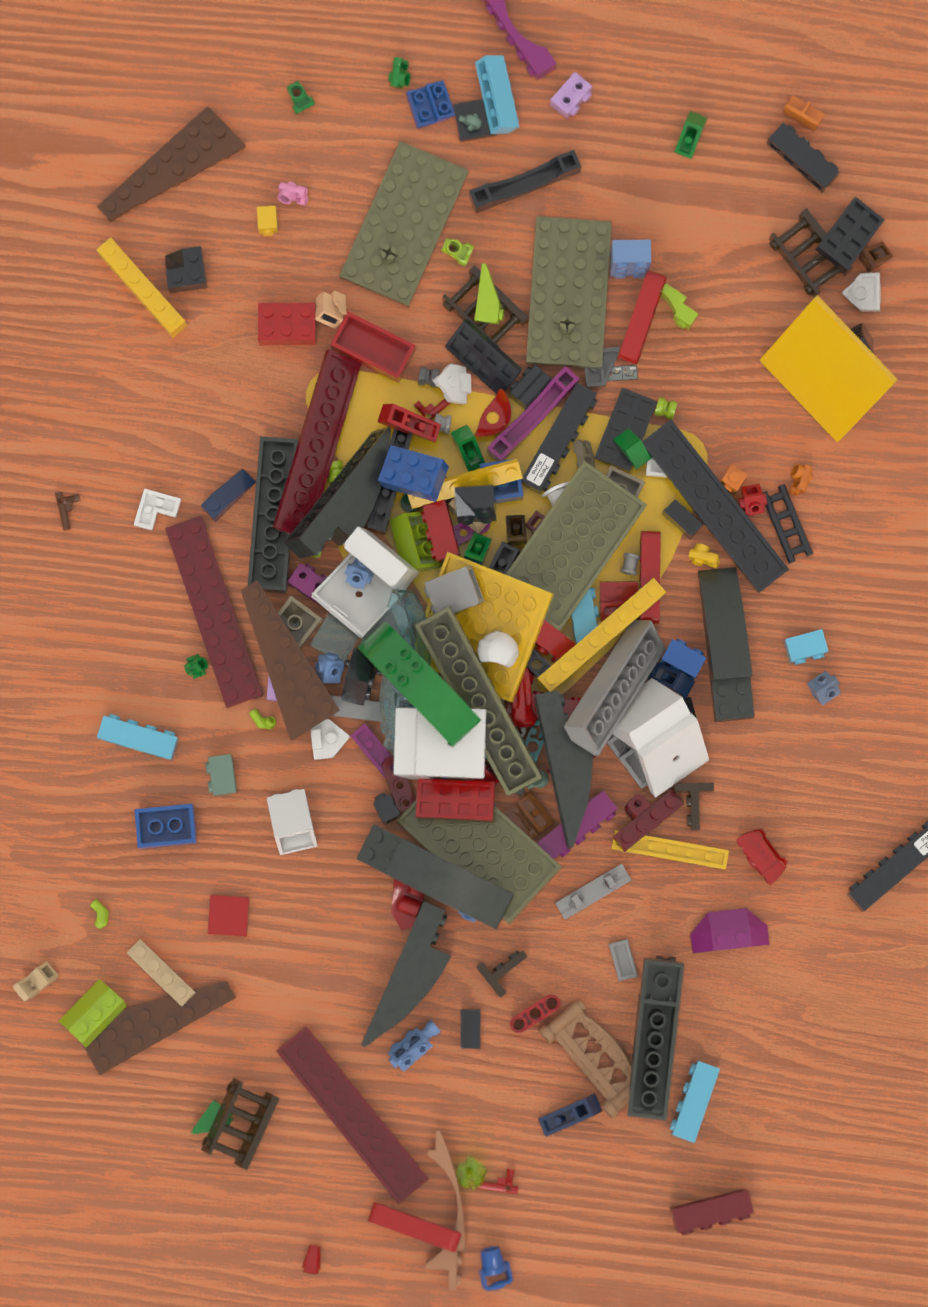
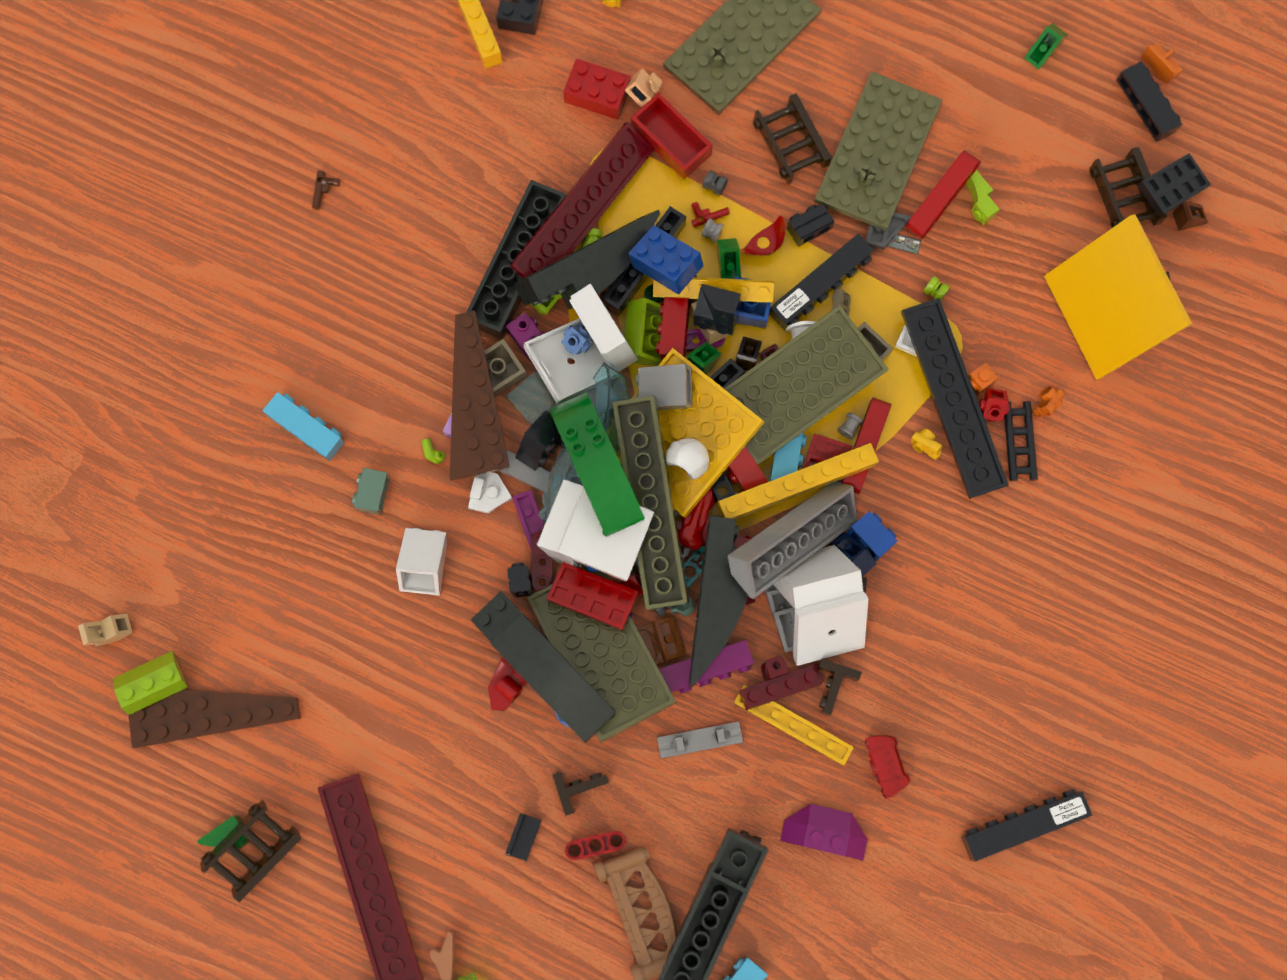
camera: 20 degrees right, 5 degrees down
lime arm [90,899,109,929] -> none
tan plate [127,939,195,1007] -> none
white plate [134,489,181,531] -> none
blue brick [134,804,198,849] -> none
dark red plate [165,516,263,708] -> none
green gear [184,654,208,679] -> none
dark blue slope [201,469,256,522] -> none
red tile [208,895,249,936] -> none
medium blue brick [315,652,344,683] -> none
pearl dark grey slope [361,901,451,1047] -> none
red slope [377,403,442,442] -> none
medium blue brick [388,1020,441,1072] -> none
white plate [433,364,471,405] -> none
lime plate [441,238,474,266] -> none
black plate [445,319,523,394] -> none
black arch [469,150,581,213] -> none
lime slope [475,263,504,325] -> none
magenta arch [487,366,579,461] -> none
dark blue slope [538,1093,603,1137] -> none
black plate [594,388,657,472] -> none
light grey tile [609,939,638,982] -> none
medium blue brick [610,240,651,279] -> none
green slope [613,428,651,470] -> none
black panel [662,499,703,539] -> none
pearl dark grey slope [698,567,755,723] -> none
medium azure brick [783,629,828,665] -> none
sand blue brick [807,671,841,706] -> none
white plate [842,273,881,312] -> none

